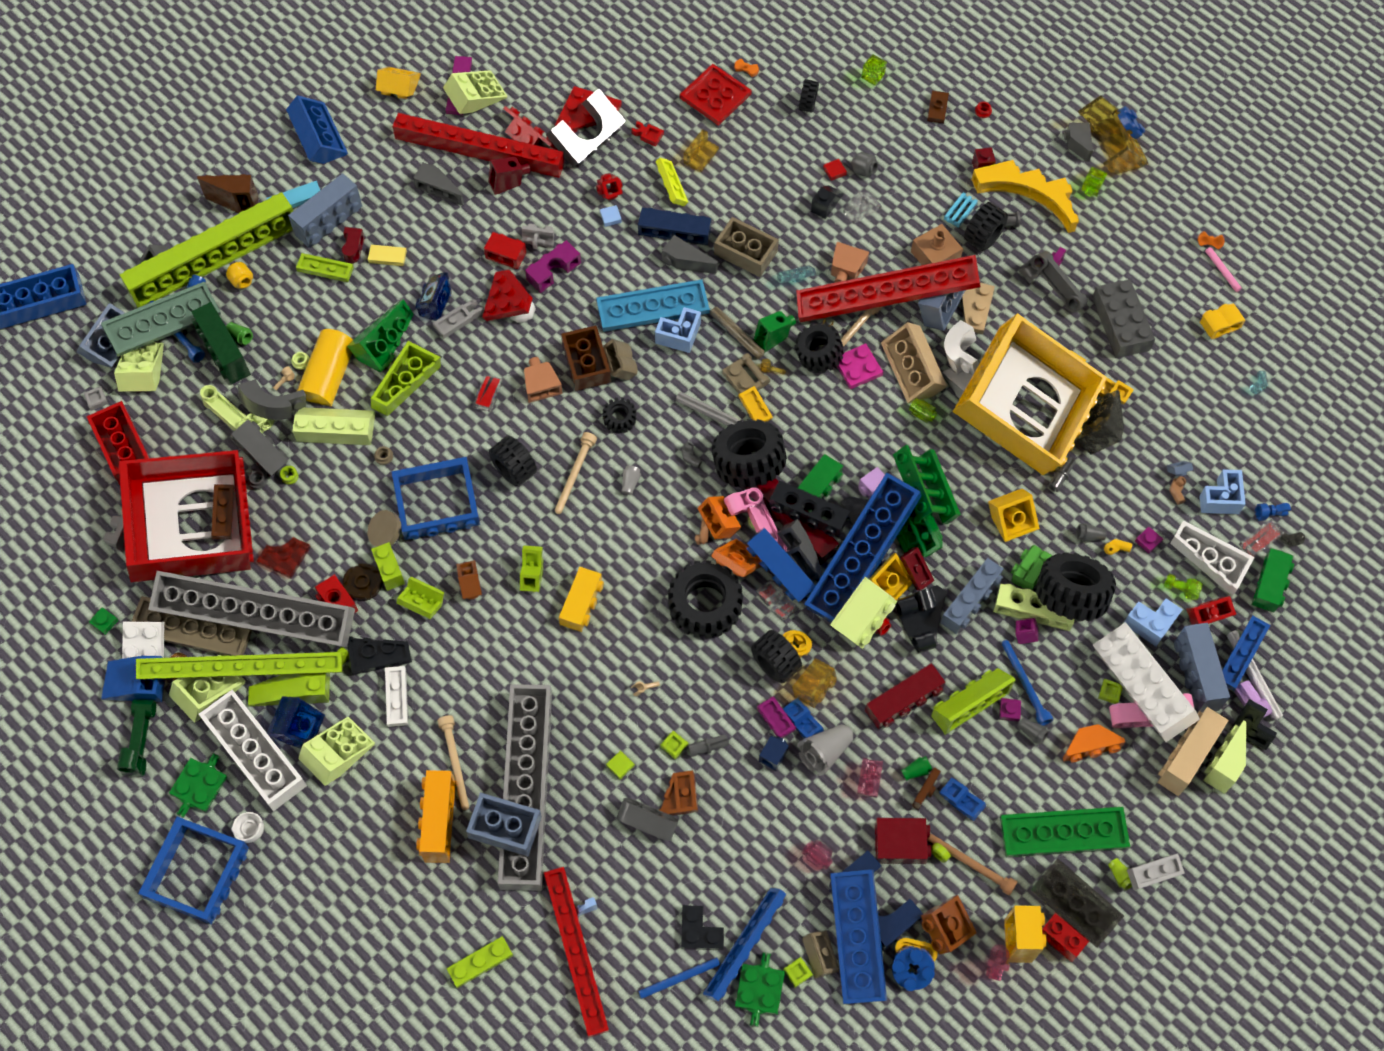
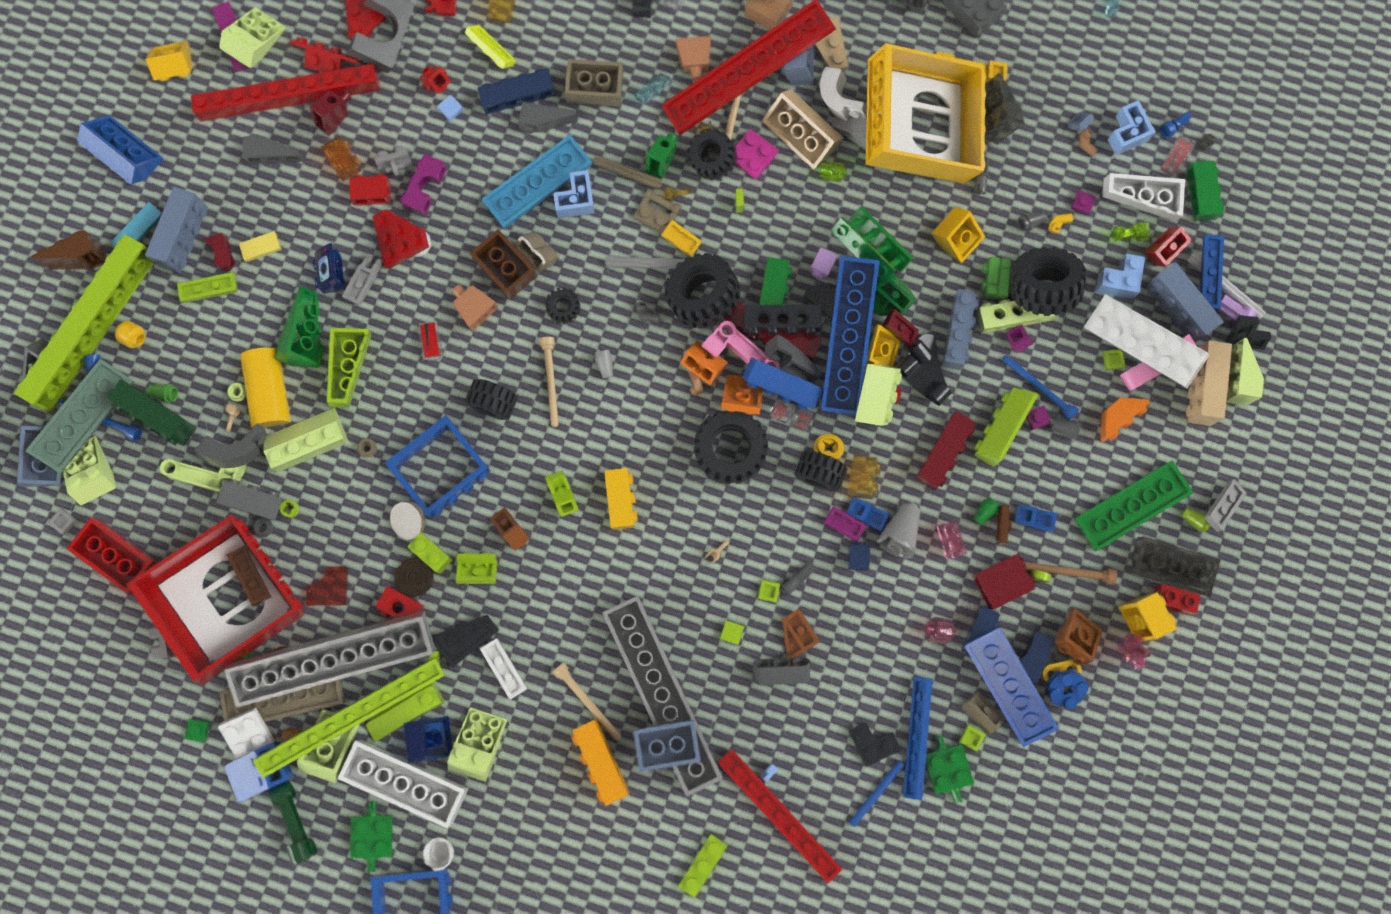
camera: 25 degrees left, 15 degrees up
none -> clear orange brick [320,136,362,182]
none -> lime tile [735,188,744,213]

